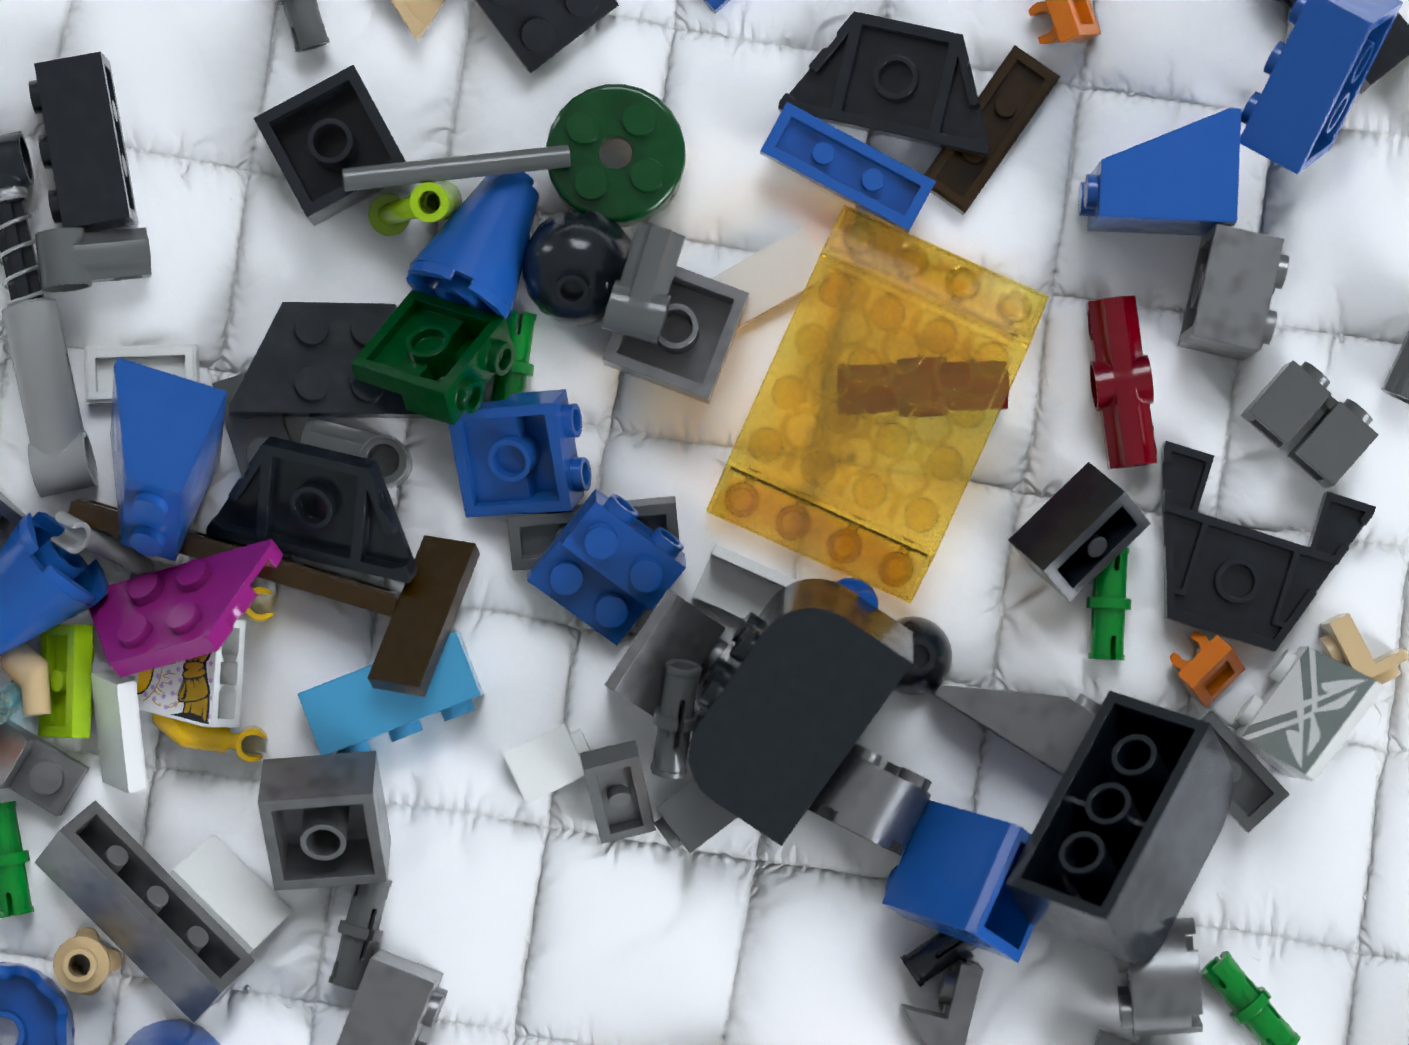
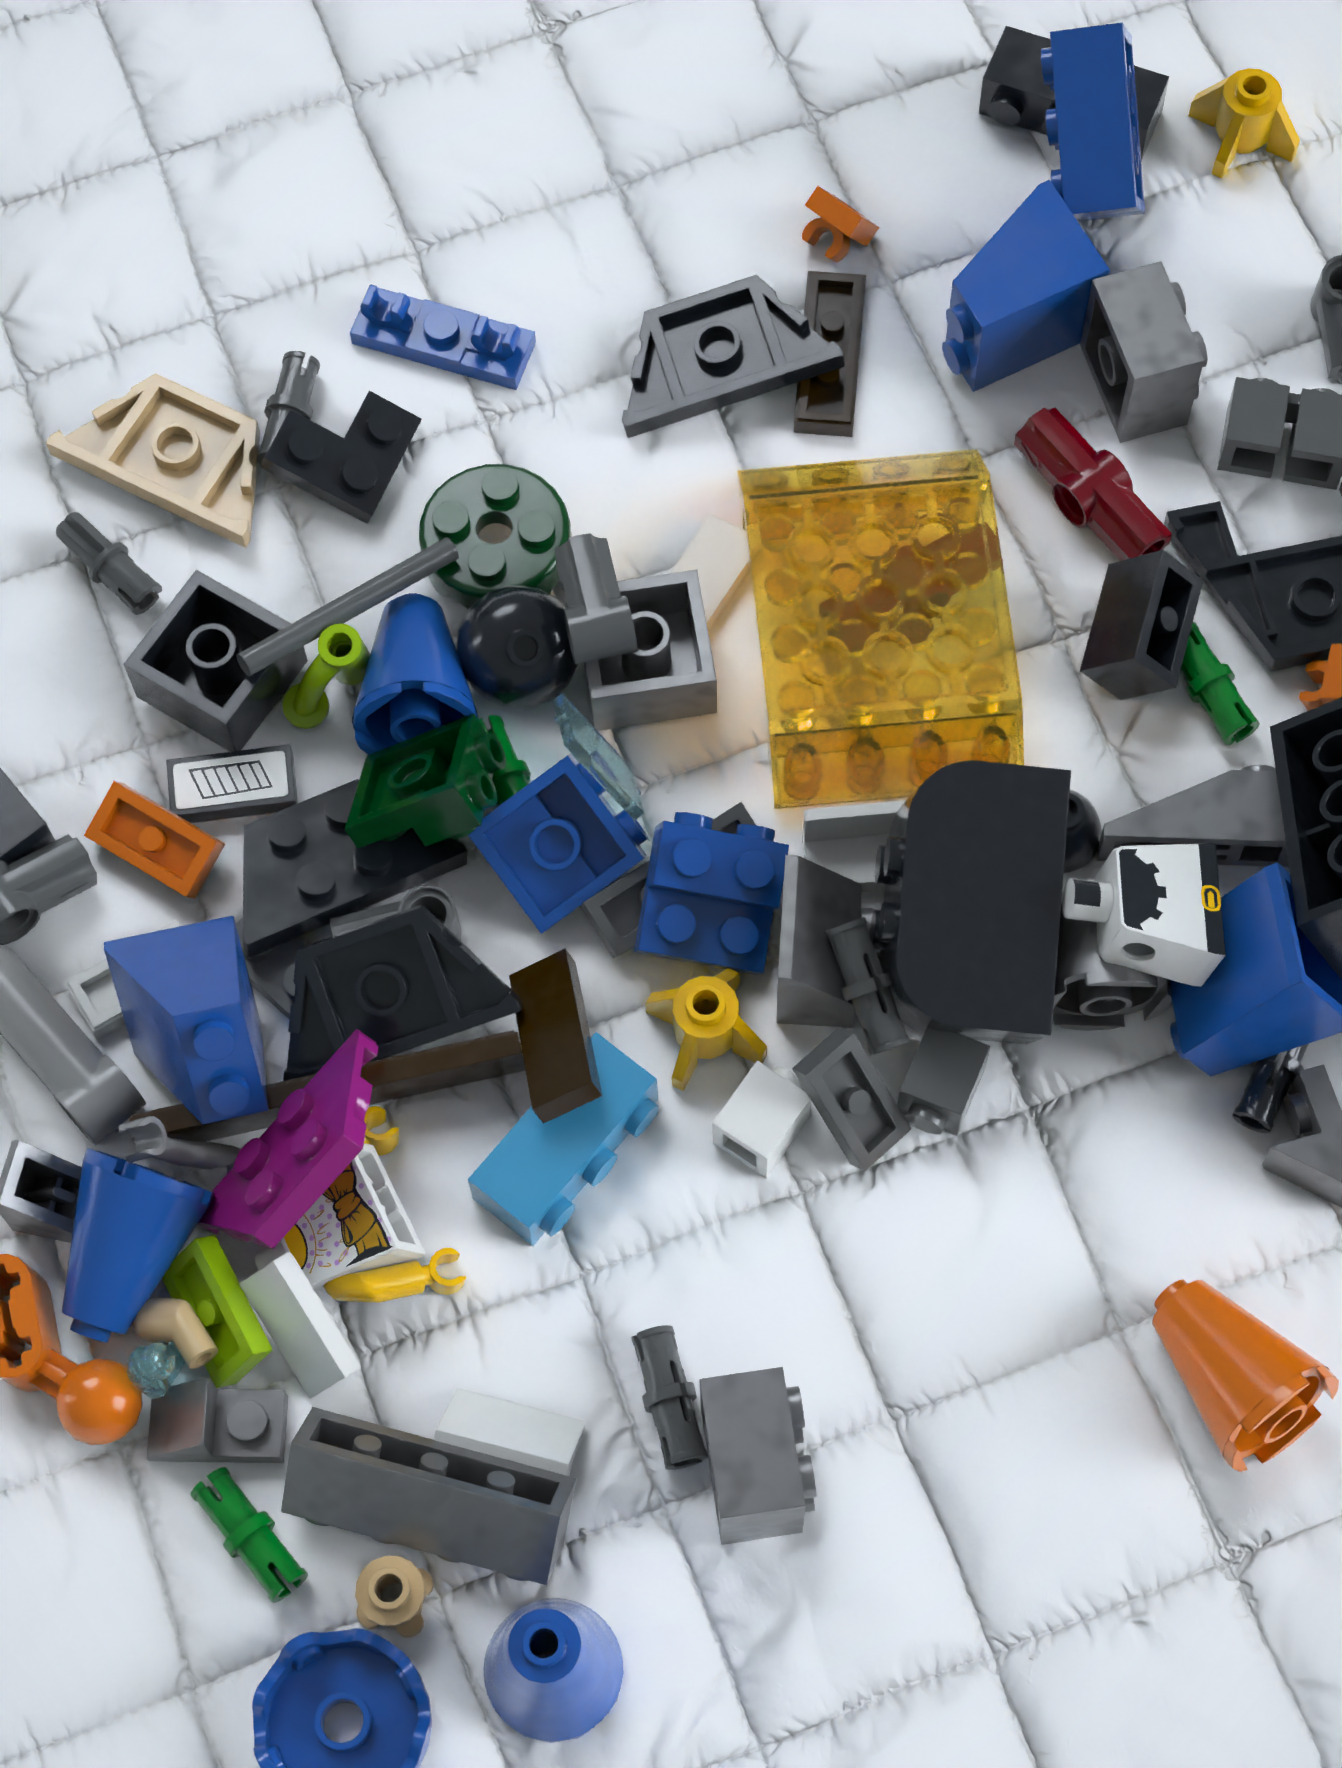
camera: 30 degrees left, 20 degrees down
flat silver brick [257,751,391,891] -> none
blue plate [760,102,936,233] -> none
none -> orange plate [84,781,225,899]
none -> tile [166,744,298,823]
none -> clear light blue piece [553,693,644,821]
none -> yellow brick [645,968,767,1091]
none -> white torso [1062,844,1225,987]

